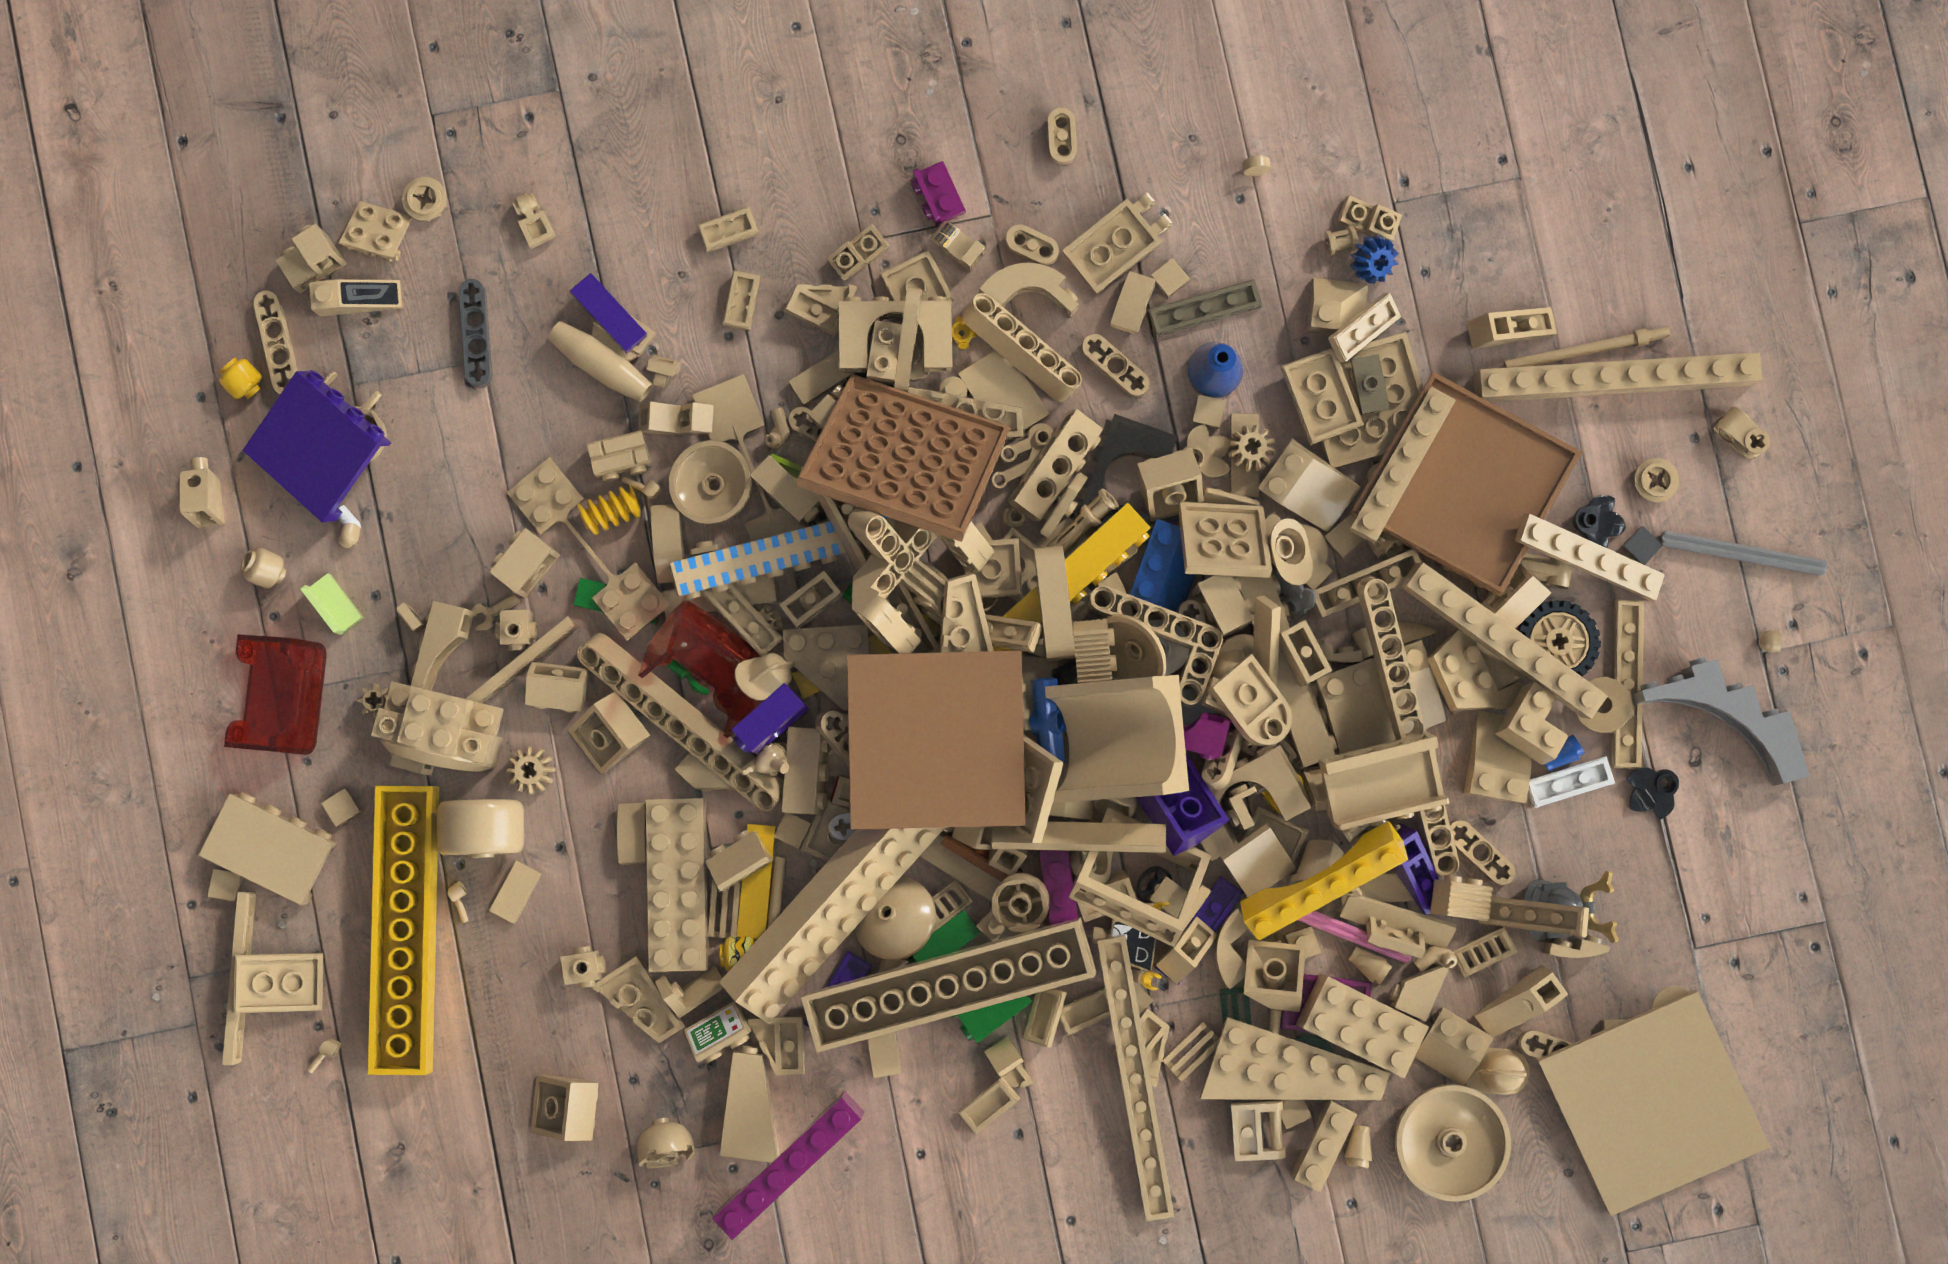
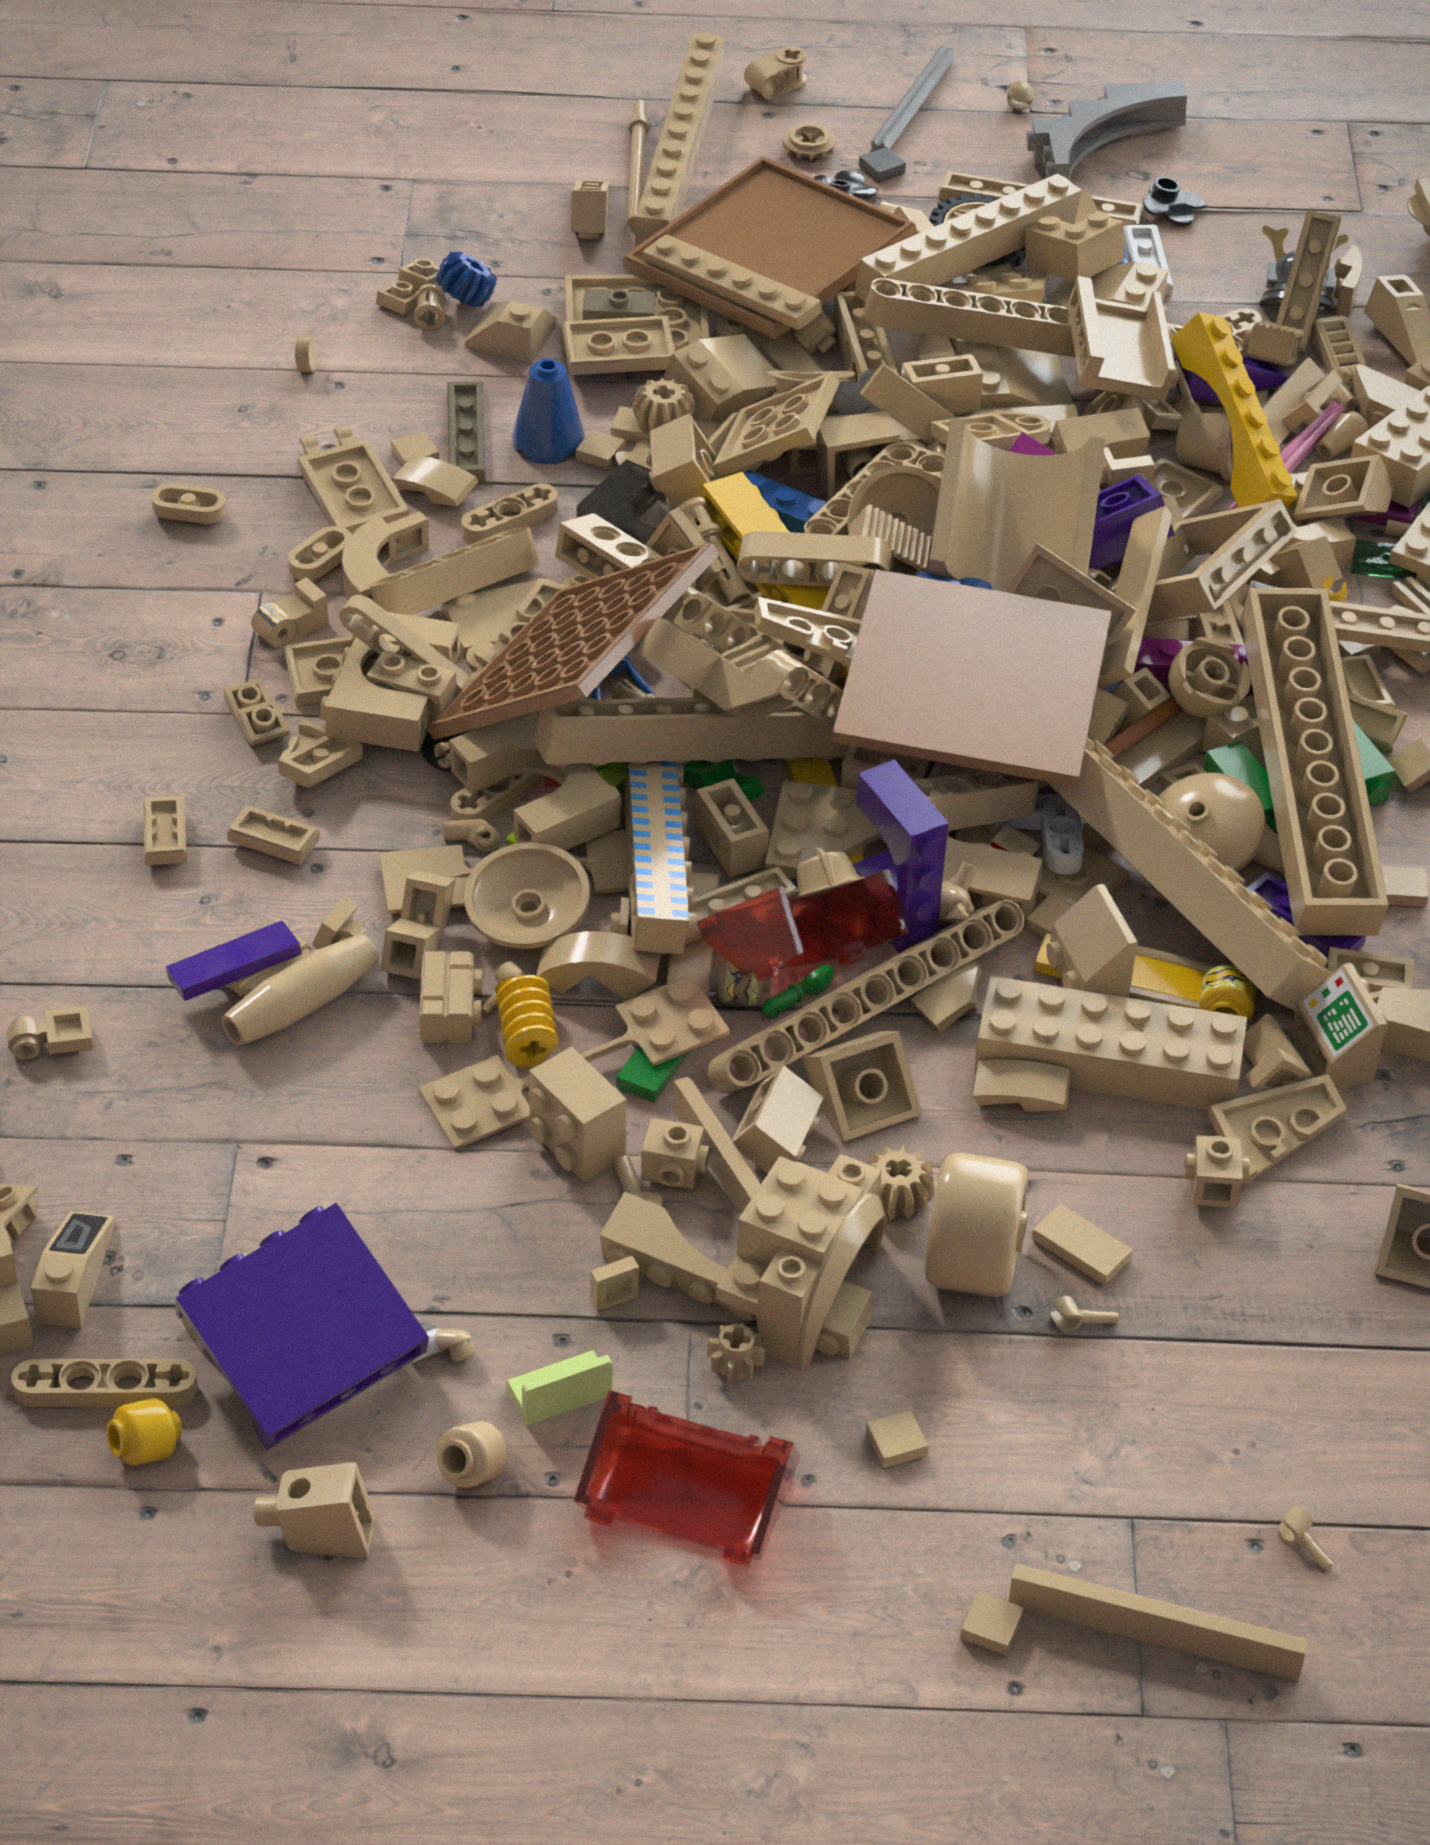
camera: 75 degrees left, 40 degrees down
tan panel [199,791,337,905] -> none
tan tile [233,953,323,1013] -> none
yellow brick [368,786,439,1075] -> none
dark grey beam [459,279,493,388] -> none
tan tile [789,349,870,406] -> none
magenta bracket [910,161,966,226] -> none
tan tile [1220,824,1297,898] -> none
tan tile [1328,293,1401,362] -> none
tan plate [1515,514,1665,600] -> none

